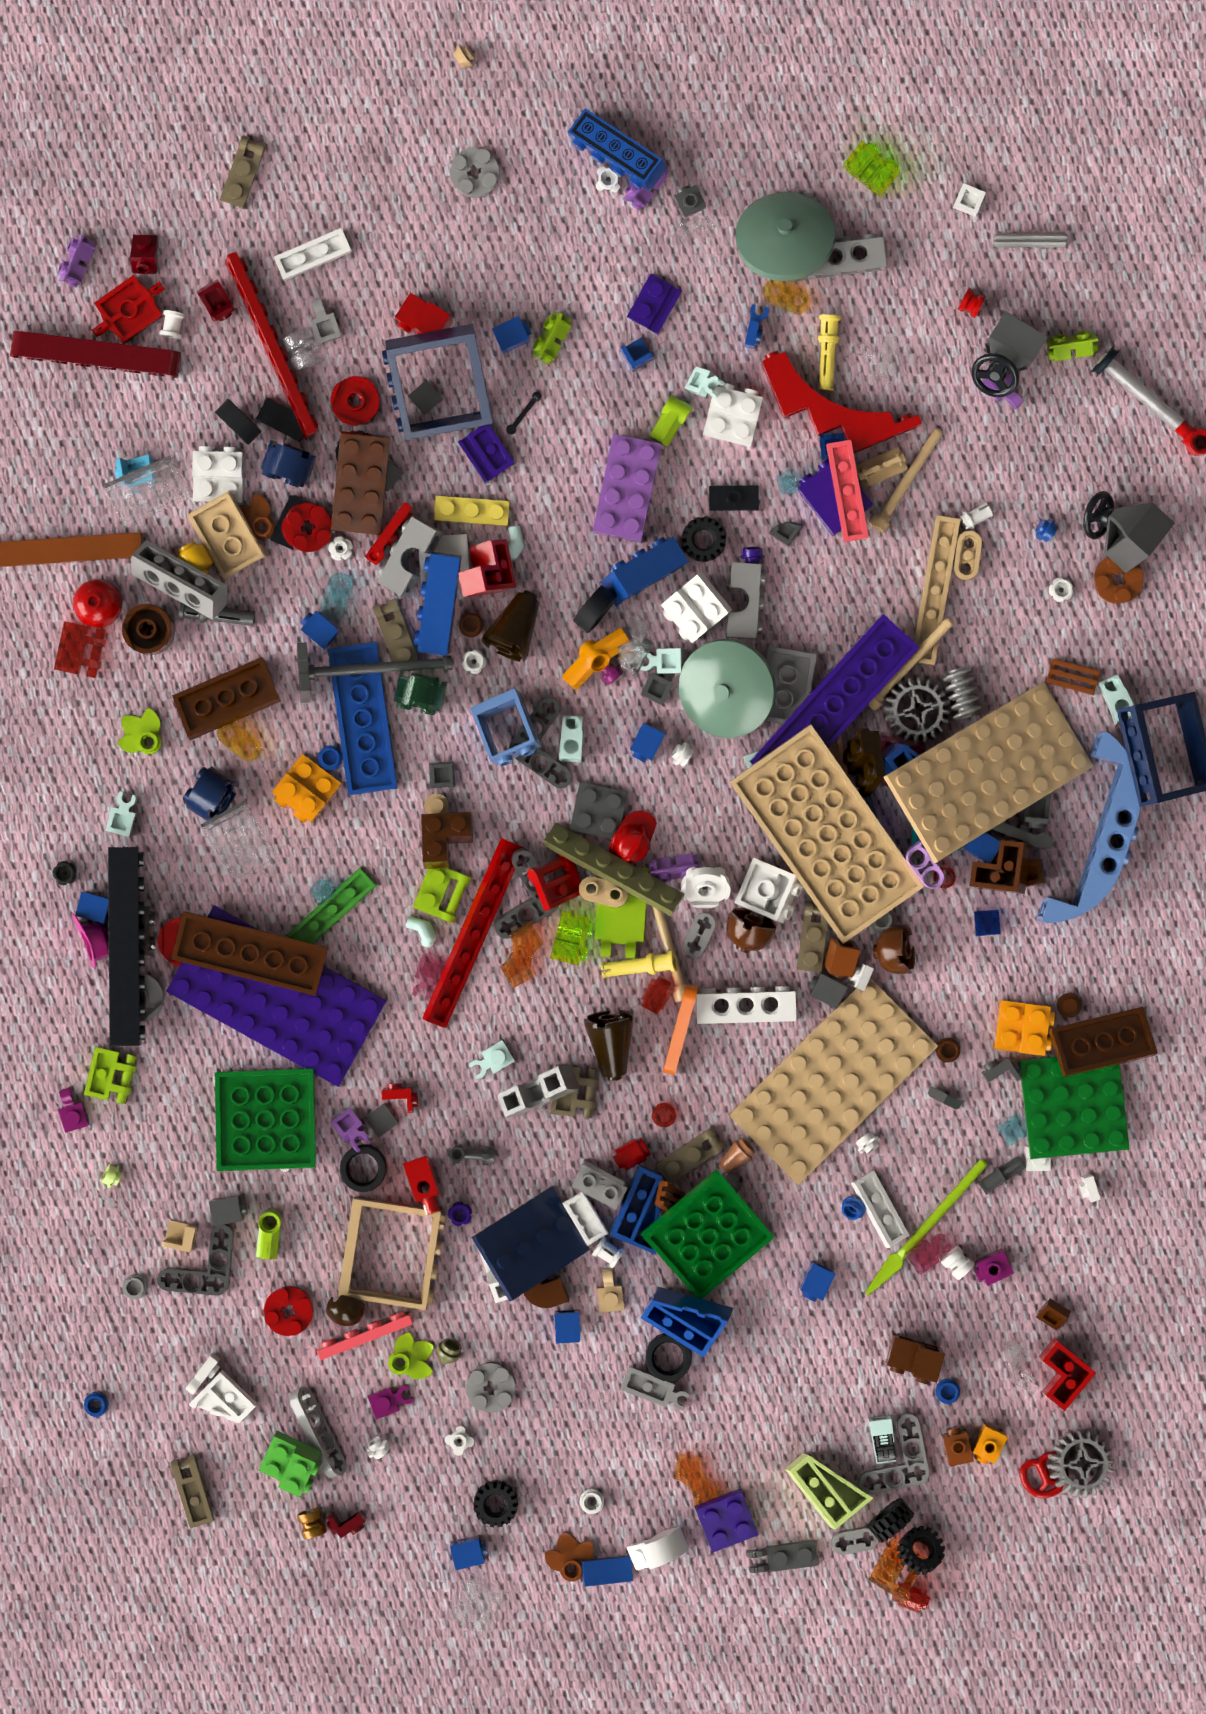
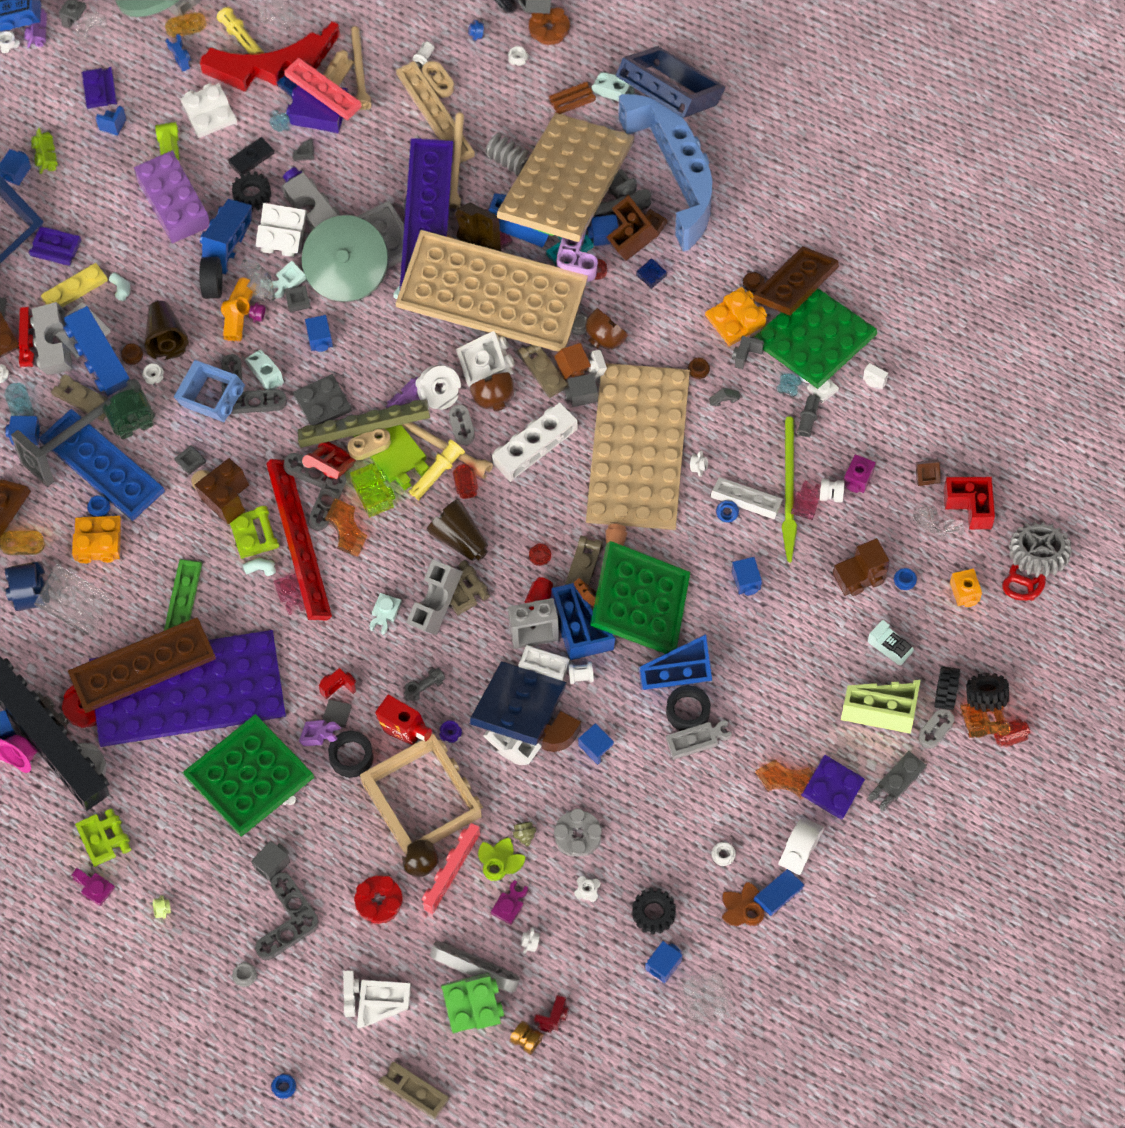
camera: 40 degrees left, 25 degrees down
tan panel [162,1220,198,1252] -> none
lime piece [256,1208,283,1260] -> none
clear light blue plate [310,879,336,905] -> none
red brick [458,539,517,597] -> none
black hinge [506,391,542,435] -> none
tan plate [597,1268,625,1313] -> none
red piece [609,811,657,864] -> none
orange beam [663,983,698,1075] -> none
white plate [671,742,693,766] -> none
light aqua plate [684,367,725,397] -> none
light grey beam [858,1413,929,1494] -> none
light grey gear [884,677,951,744] -> none
dark orange brick [941,1426,974,1467] -> none

